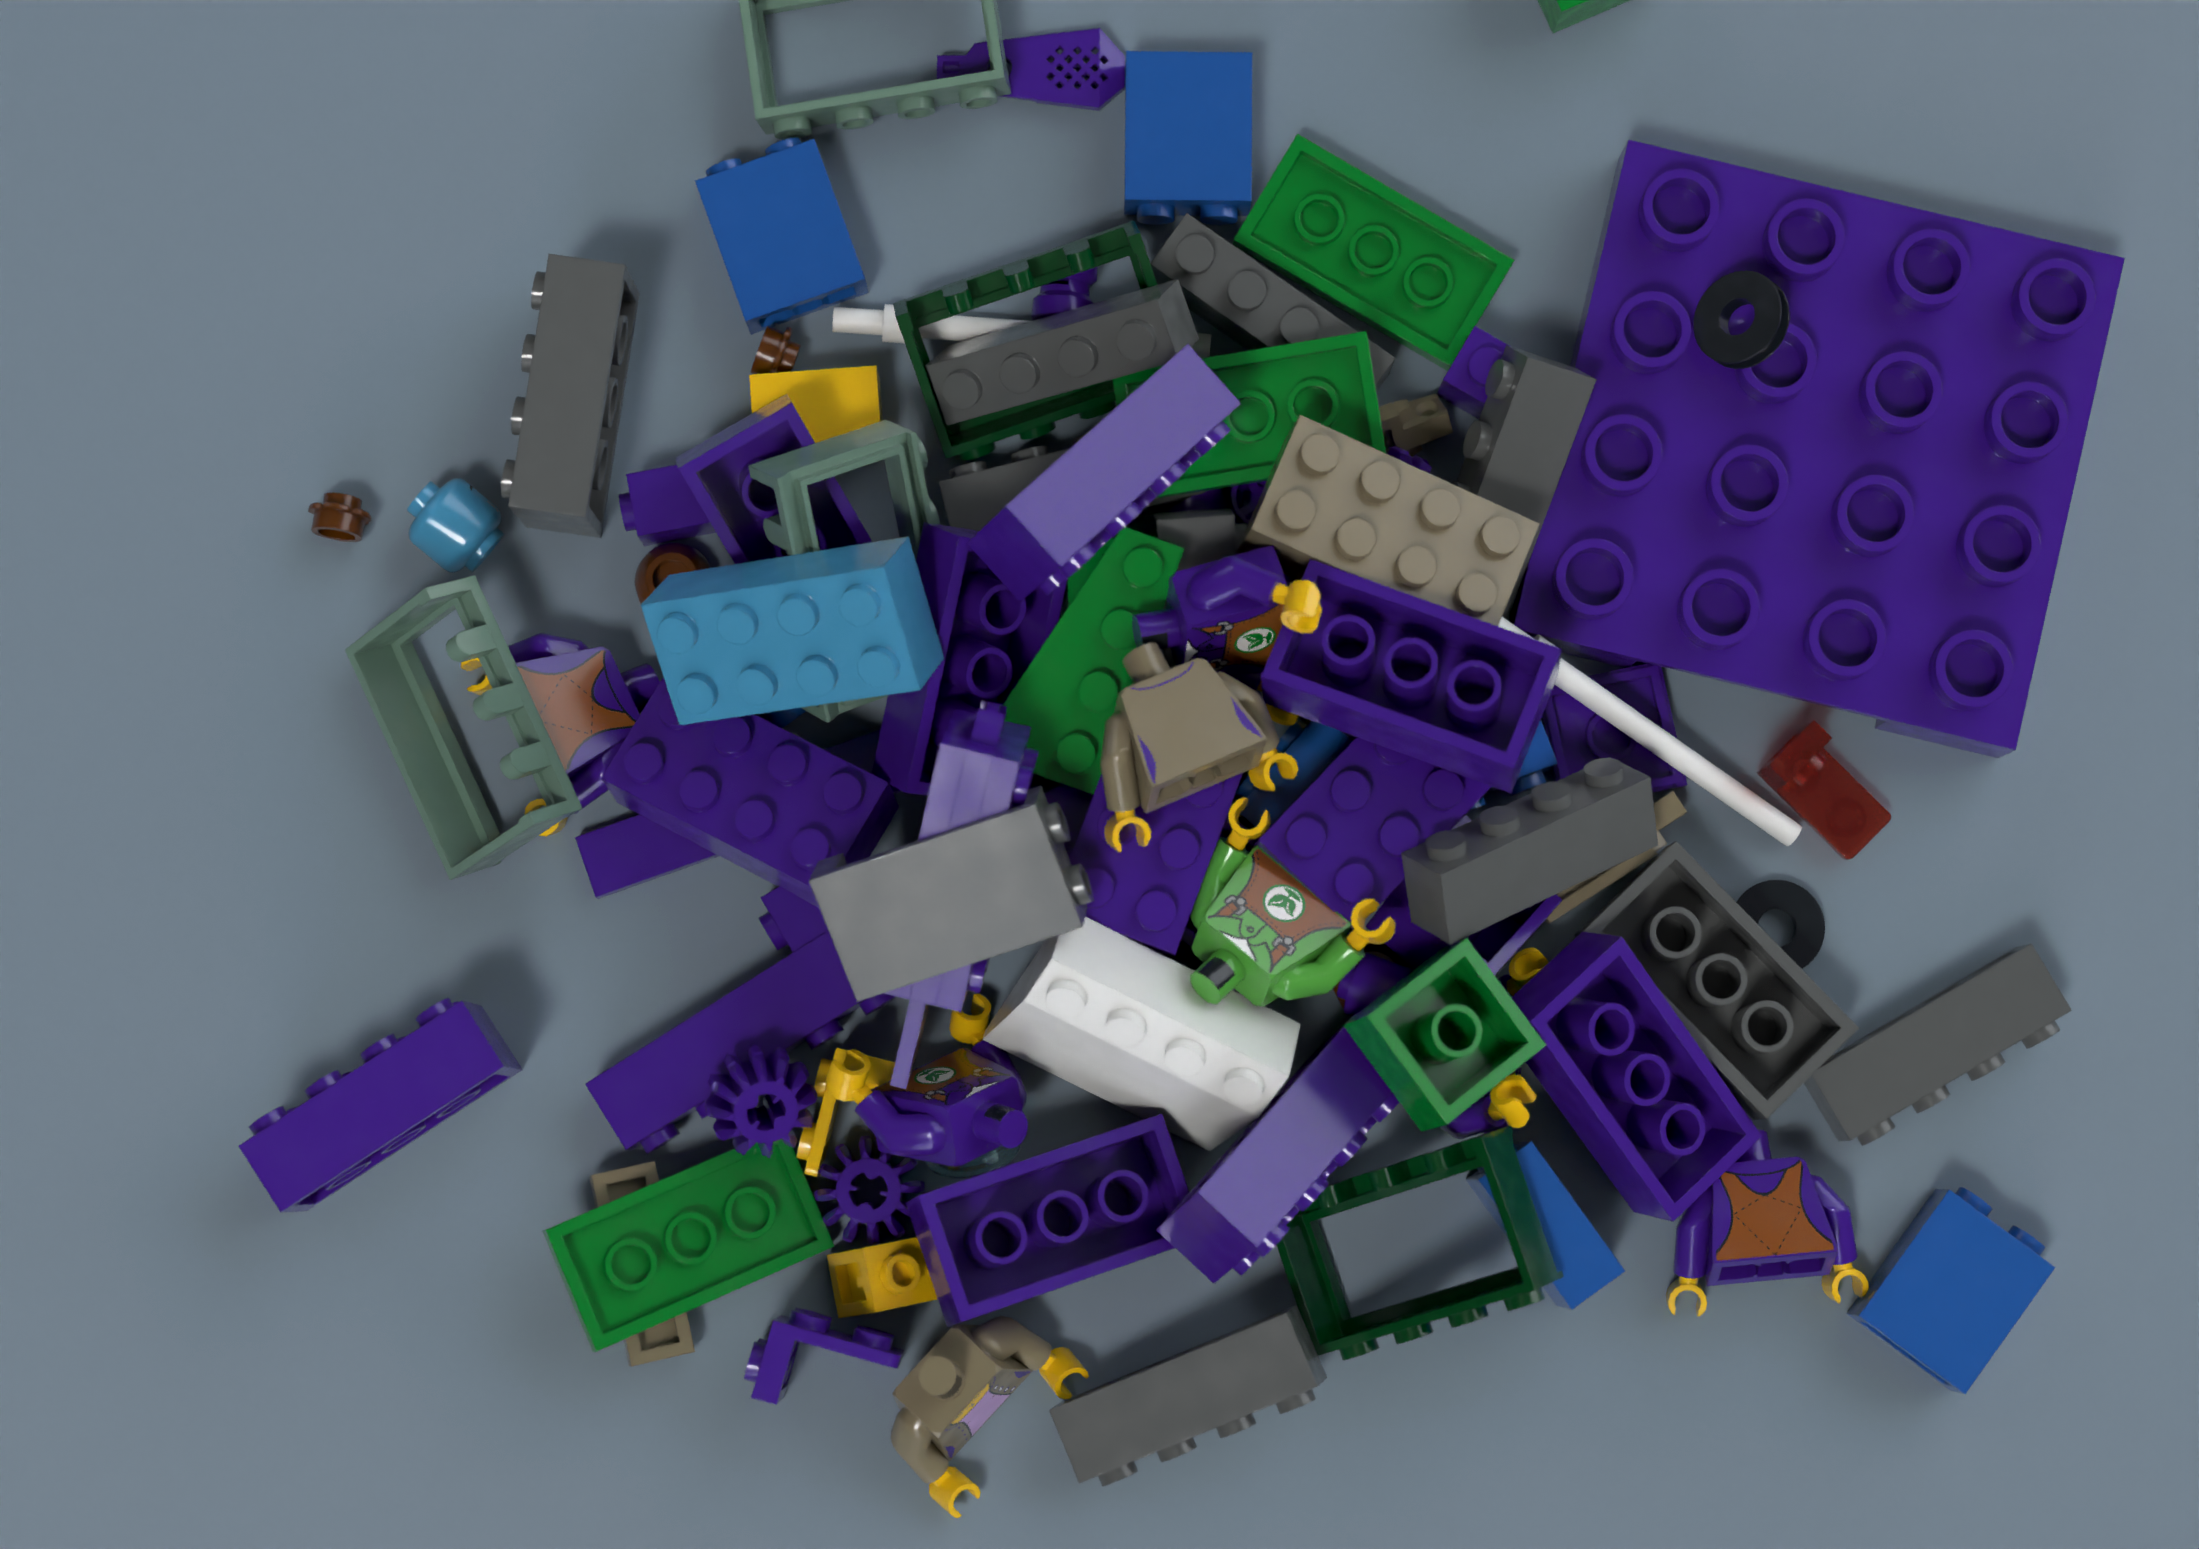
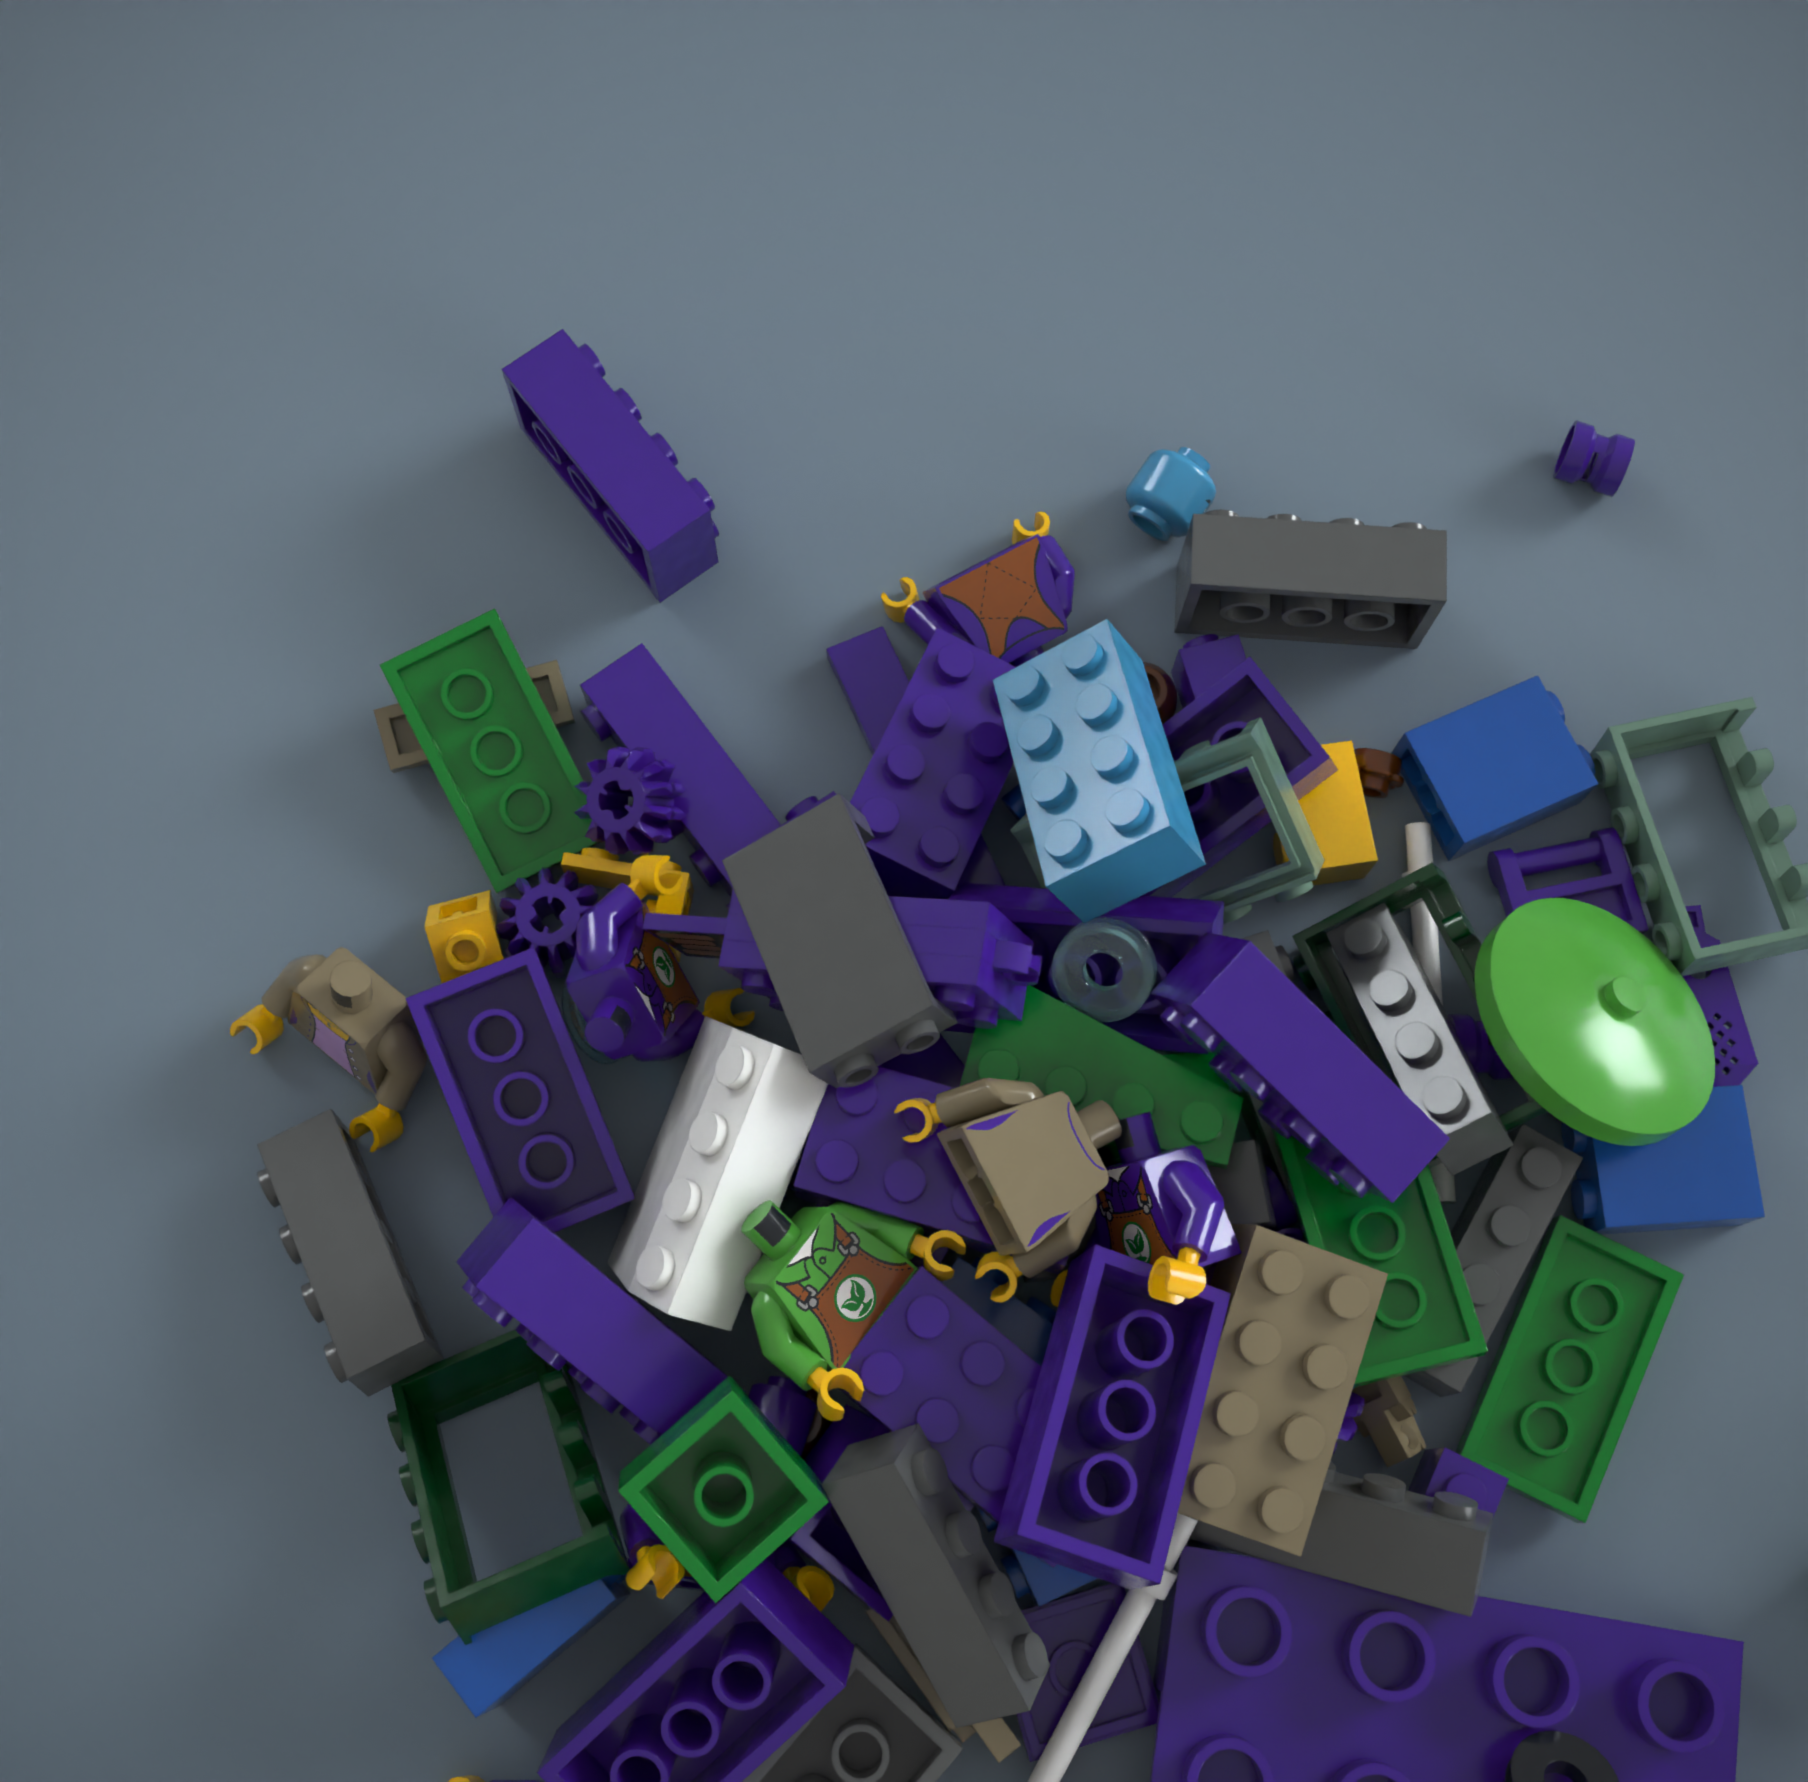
camera: 85 degrees right, 10 degrees down
reddish brown plate [308,492,371,542] -> none
sand green window [345,575,583,880] -> none
dark purple bracket [744,1307,904,1405] -> none
none -> clear light blue piece [1052,918,1157,1022]
none -> bright green dish [1475,898,1715,1146]
none -> dark purple plate [1487,827,1649,934]
none -> dark purple wheel [1553,420,1635,497]

